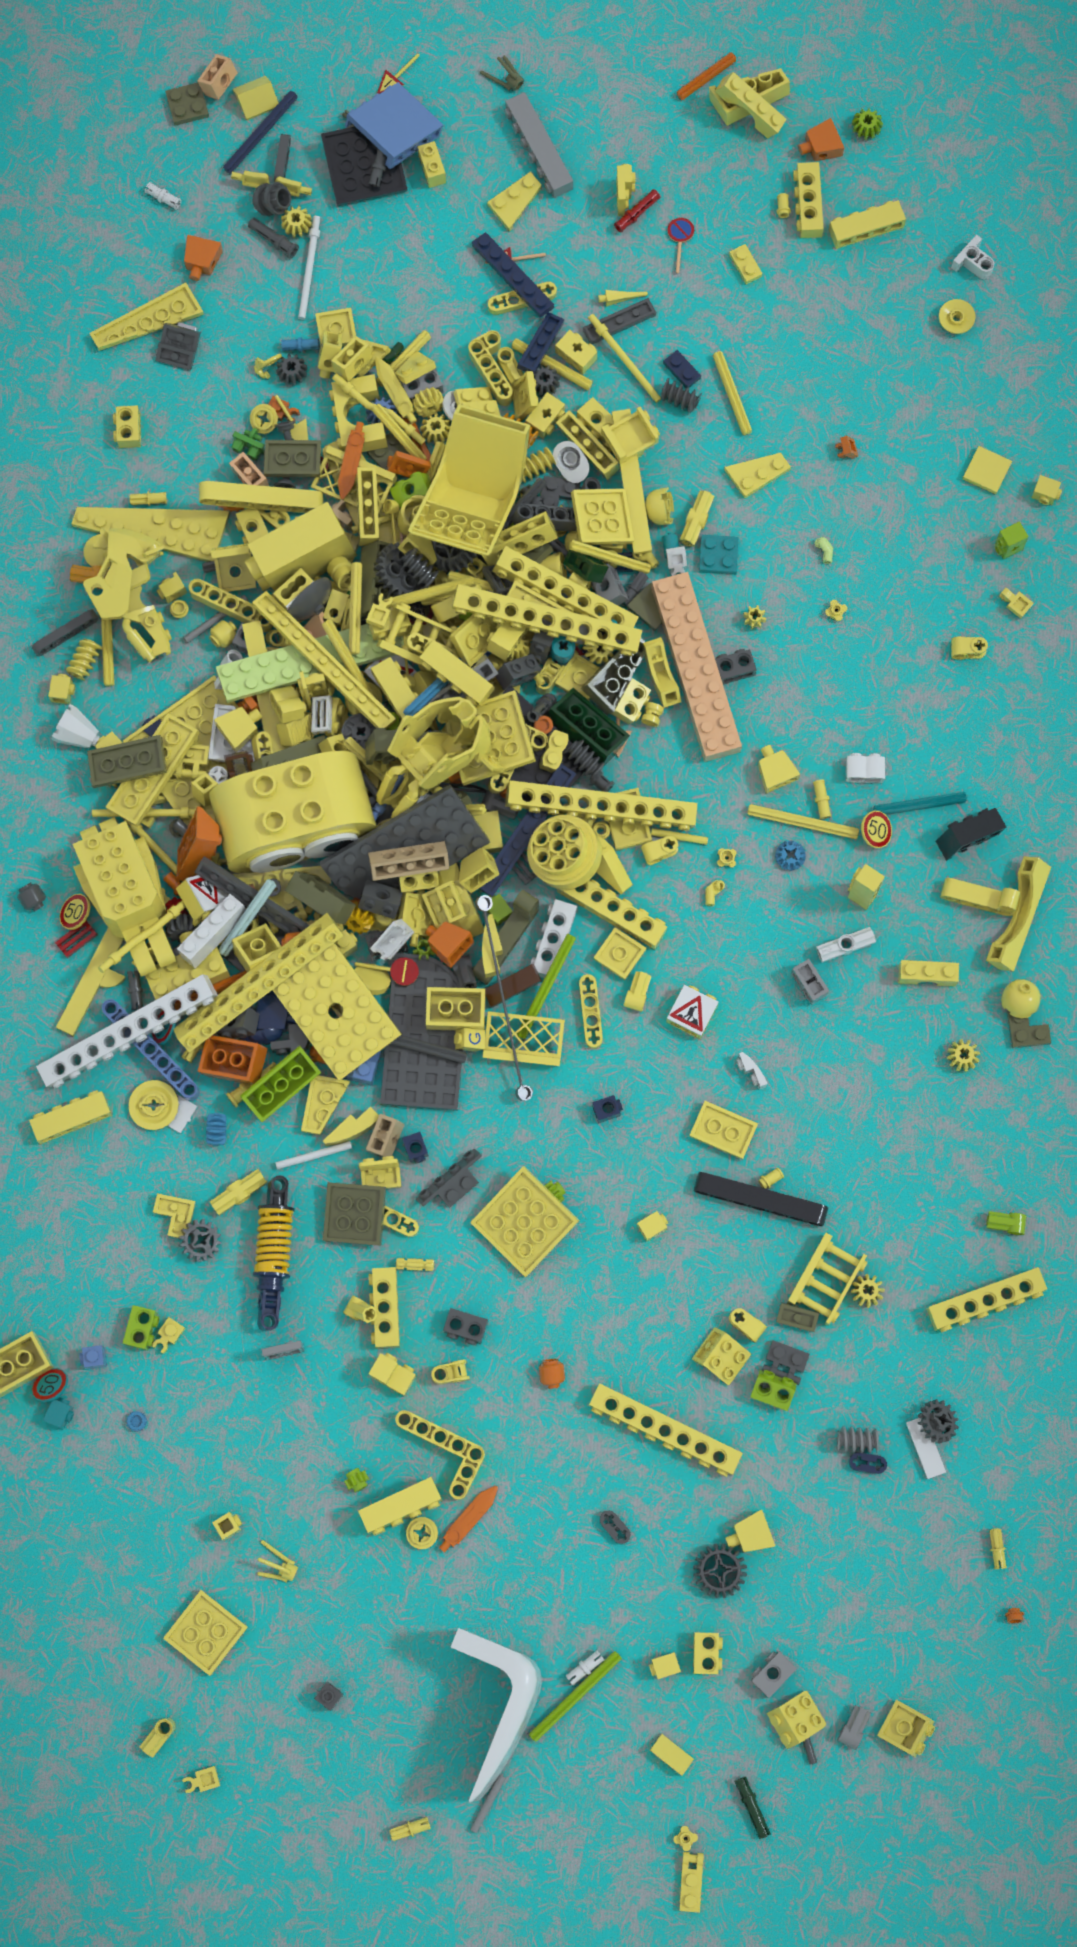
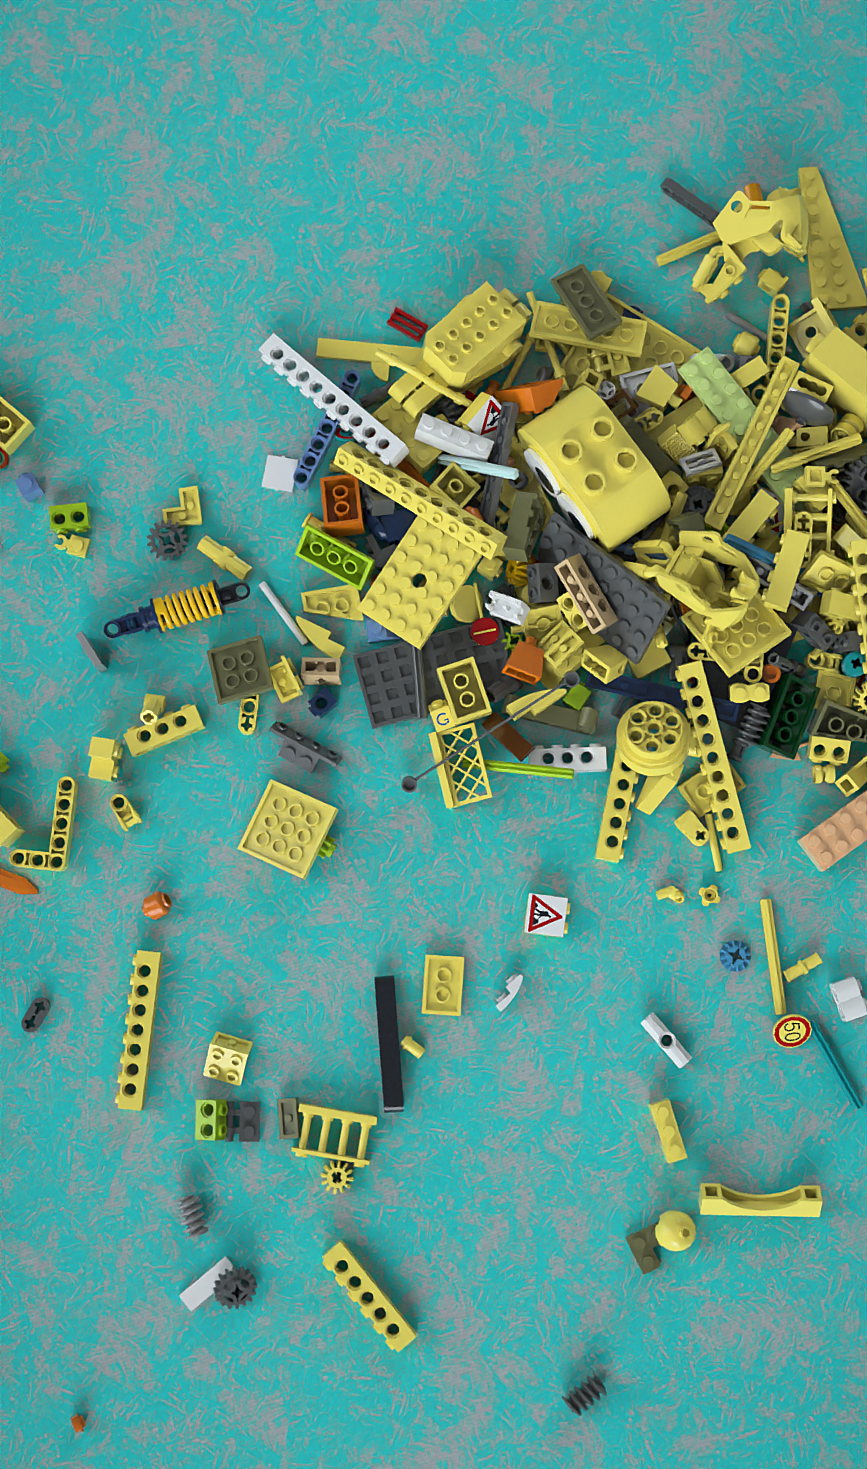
camera: 70 degrees right, 5 degrees up
dark grey head [17,882,46,911] -> none
light yellow brick [29,1090,113,1145] -> none
light yellow brick [48,674,75,704] -> none
white cone [51,704,100,749] -> none
piece [59,894,91,930] -> none
light yellow piece [66,639,103,681] -> none
light yellow axle [129,491,167,506] -> none
light yellow gear [129,1080,179,1131] -> none
light yellow plate [170,600,189,619] -> none
dark azure gear [206,1113,227,1146] -> none
light yellow axle [396,1258,434,1271] -> none
dark grey brick [443,1308,488,1346] -> none
light yellow beam [579,974,603,1049] -> none
light yellow plate [592,821,610,839] -> none
dark blue brick [592,1095,623,1124] -> none
light yellow plate [593,927,647,980] -> none
light yellow piece [624,971,651,1012] -> none
light yellow brick [637,1211,668,1242] -> none
dark grey gear [693,1544,747,1598] -> none
light yellow torso [725,1510,775,1553] -> none
light yellow piece [729,1308,767,1343] -> none
light yellow torso [758,745,800,794] -> none
light grey brick [791,959,829,1005] -> none
light yellow brick [847,864,885,910] -> none
dark blue beam [849,1453,887,1474] -> none
black wedge [935,808,1006,861] -> none
light yellow beam [940,878,1020,916] -> none
light yellow gear [947,1039,980,1072] -> none
lime piece [986,1211,1027,1235] -> none
light yellow axle [989,1528,1007,1569] -> none

